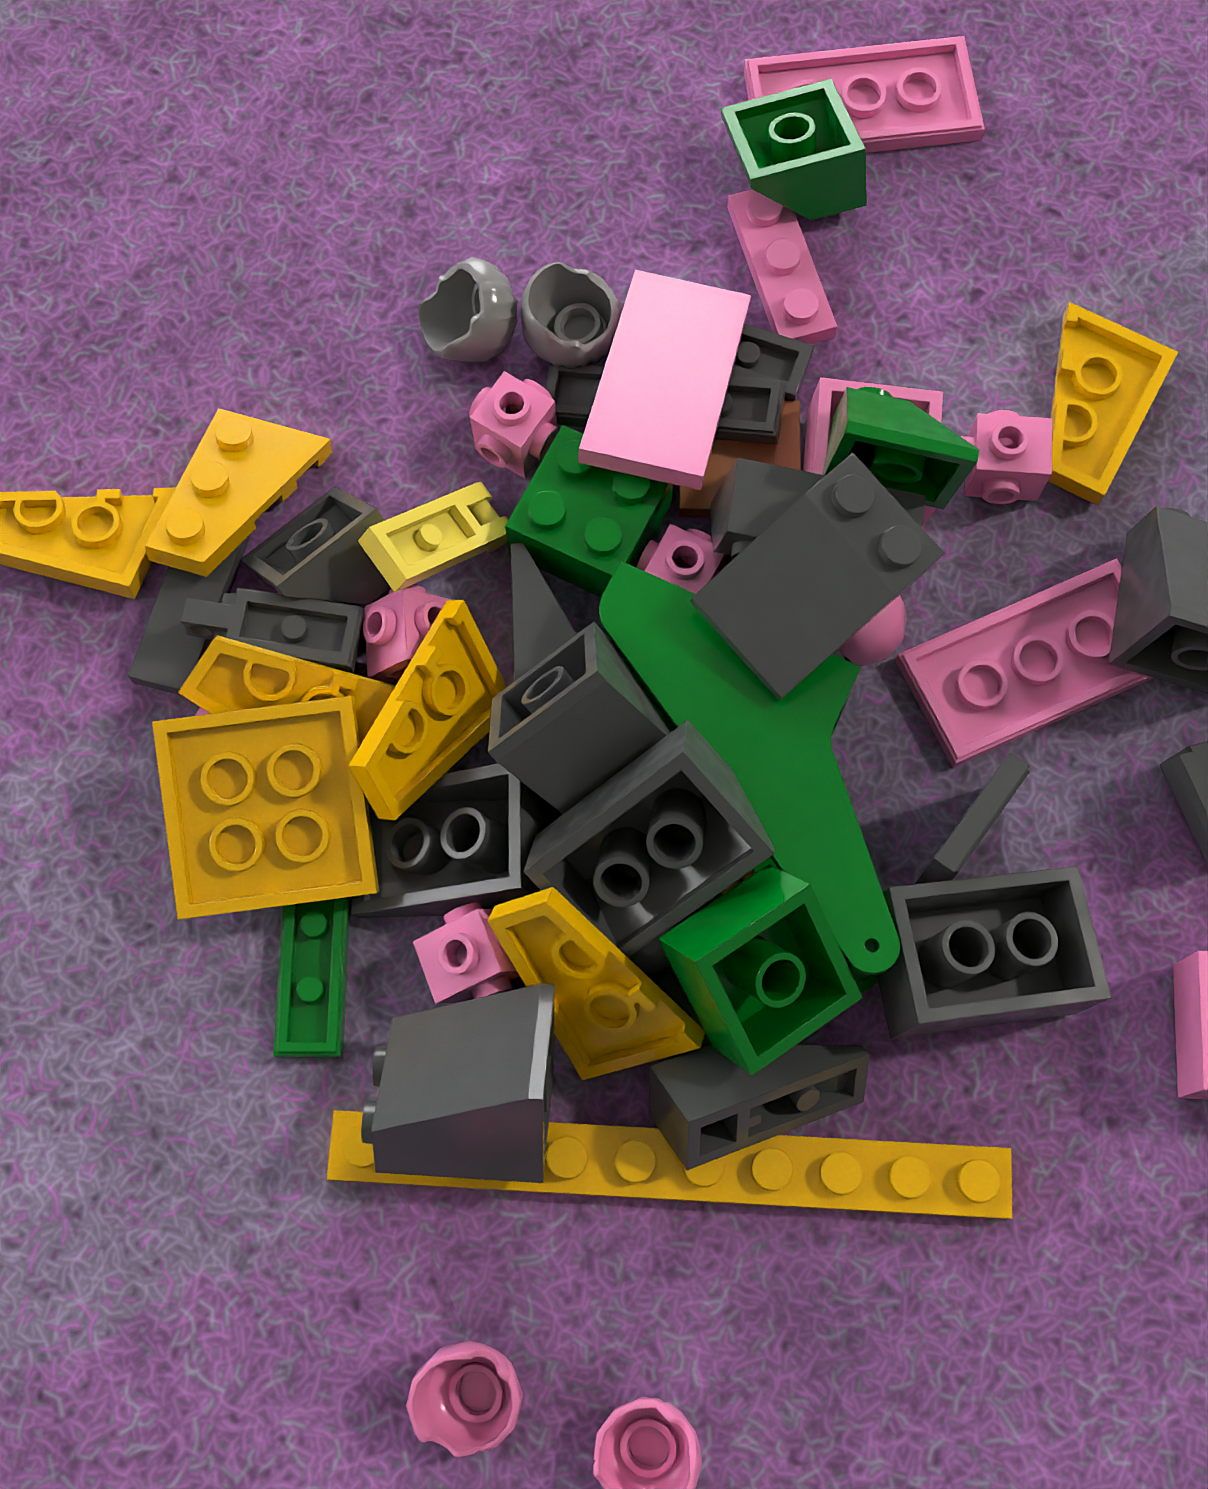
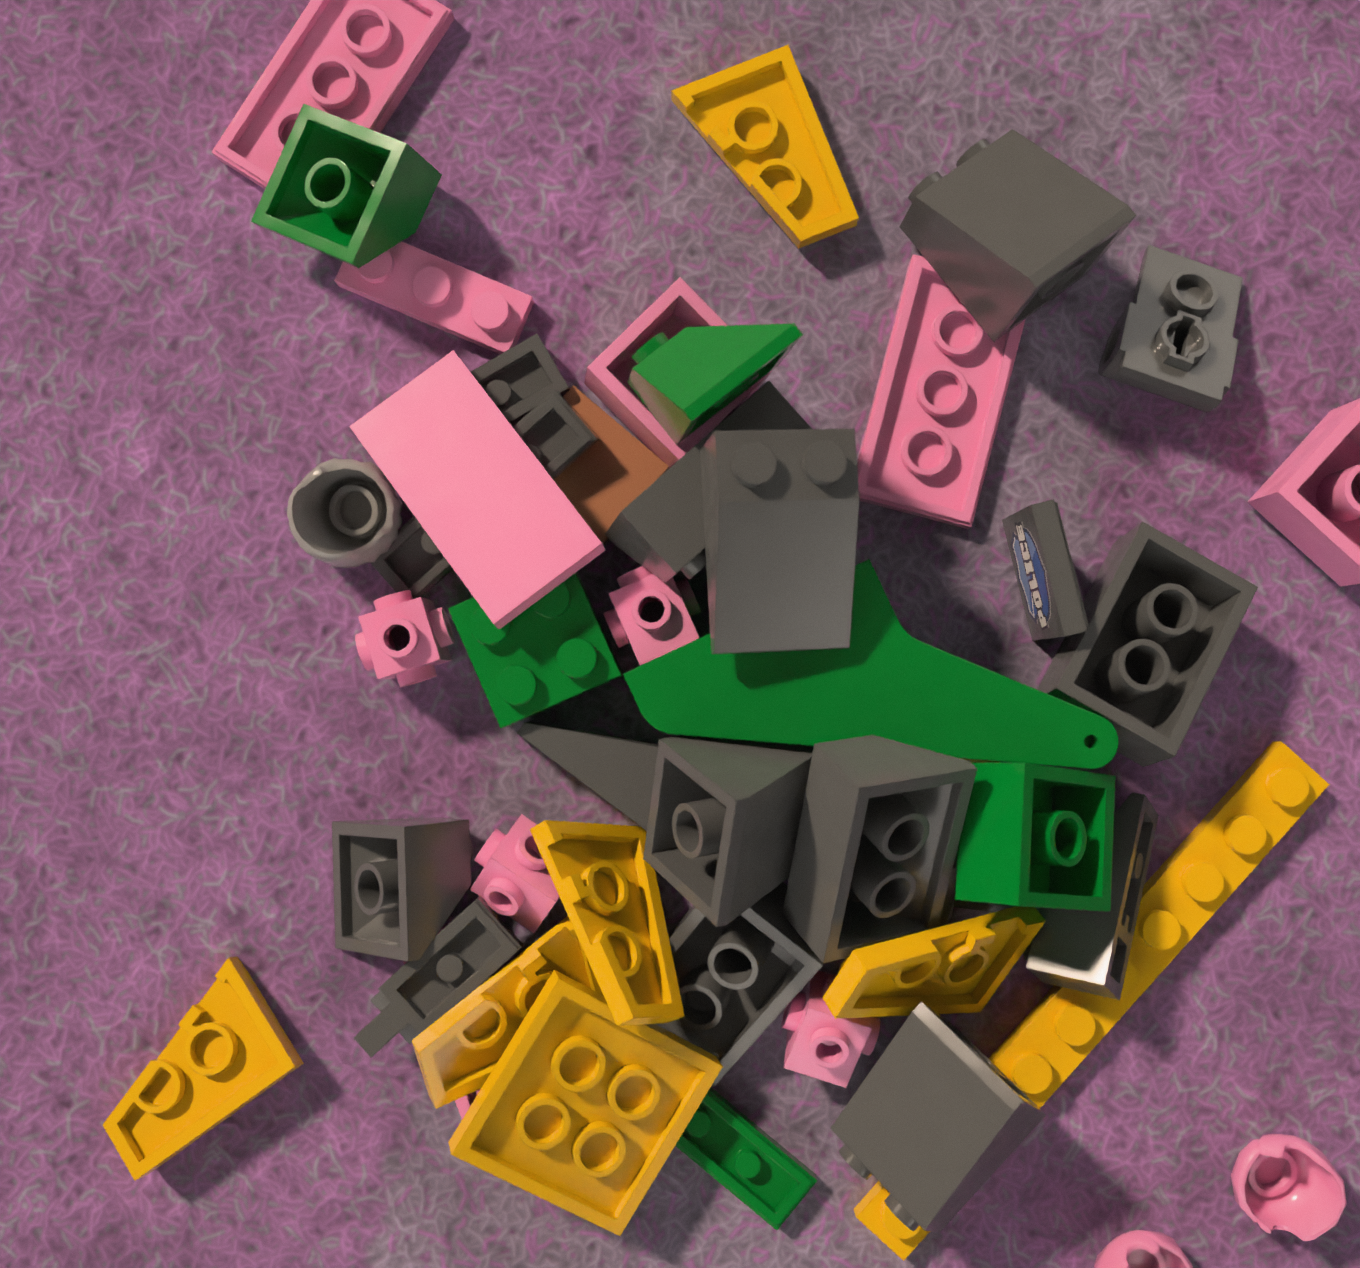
camera: 55 degrees left, 15 degrees up
dark grey tile [128,534,251,696] -> none
yellow wing [145,408,332,577] -> none
light yellow plate [358,482,509,593] -> none
light grey hair [418,257,518,363] -> none
bright pink brick [960,410,1052,504] -> none

